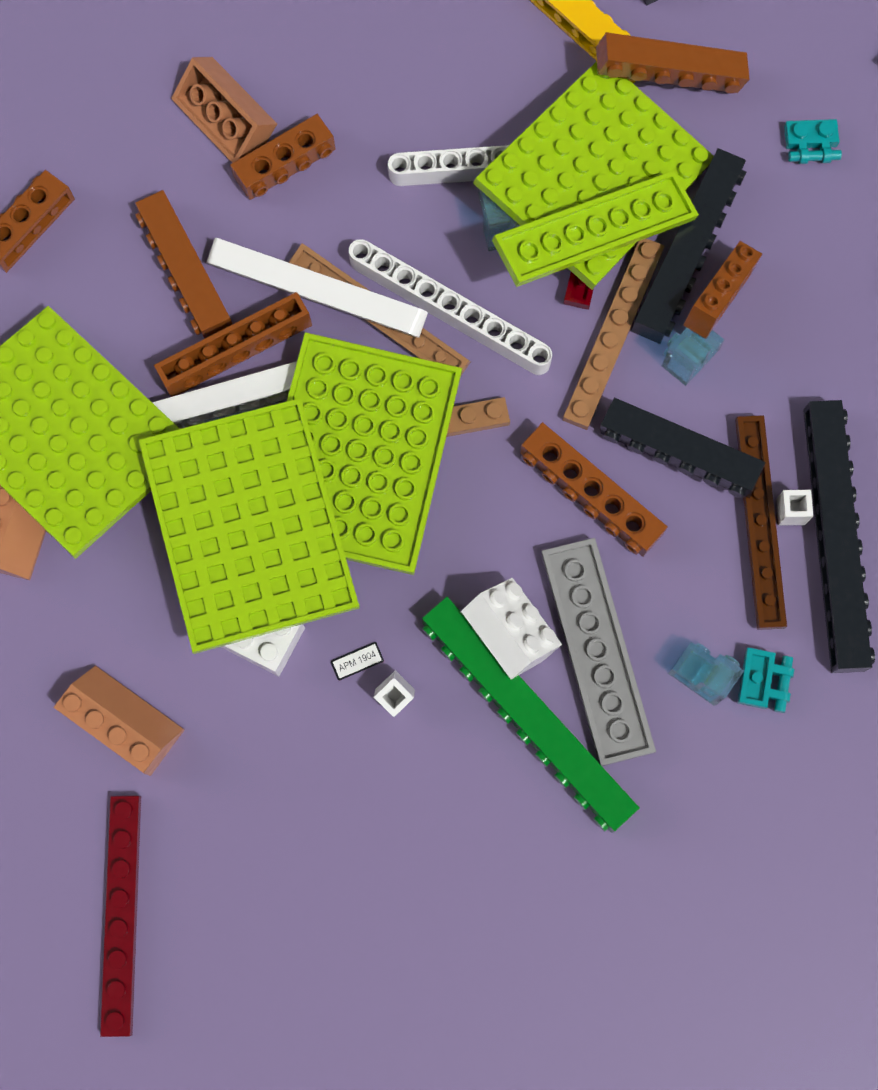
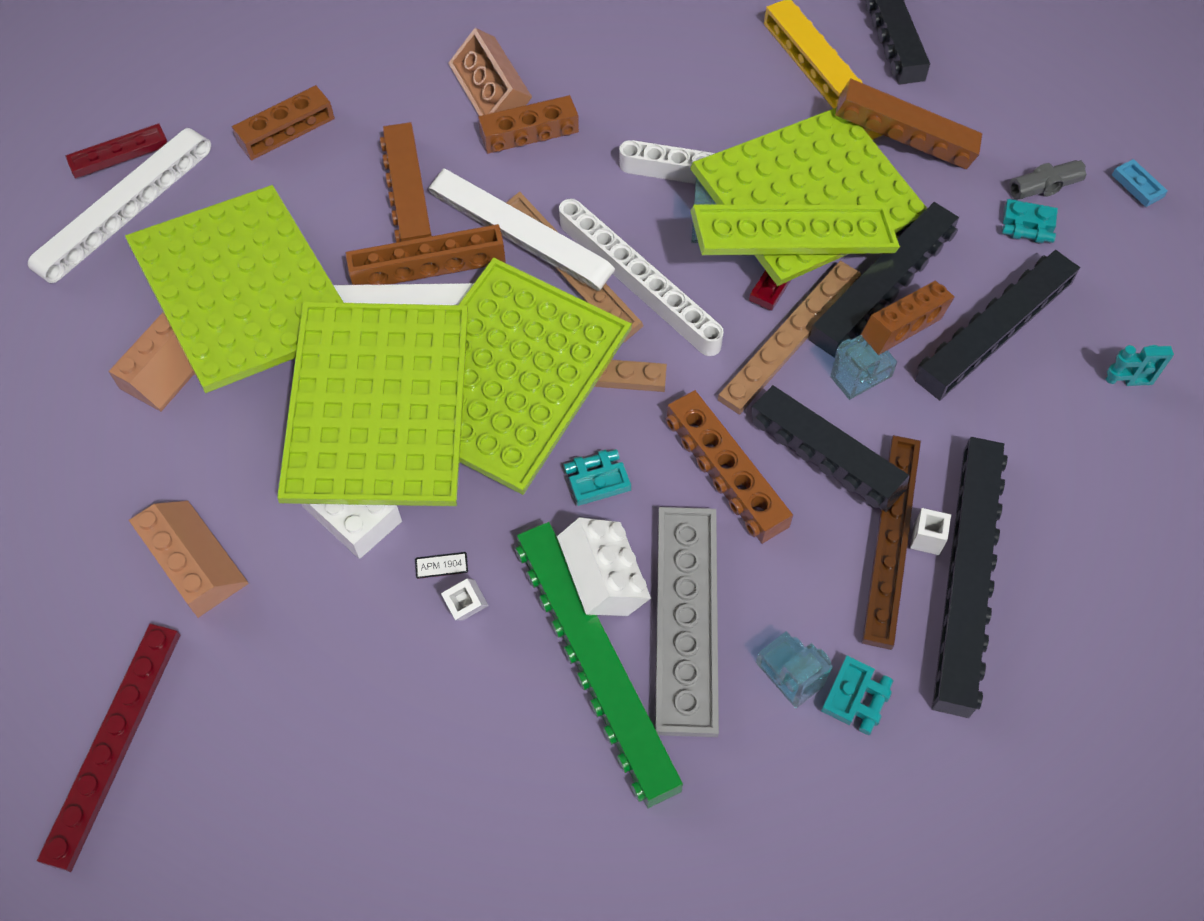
camera: 15 degrees right, 15 degrees down
none -> teal plate [563,449,631,506]
none -> black brick [915,249,1081,401]
none -> dark grey piece [1009,160,1087,200]

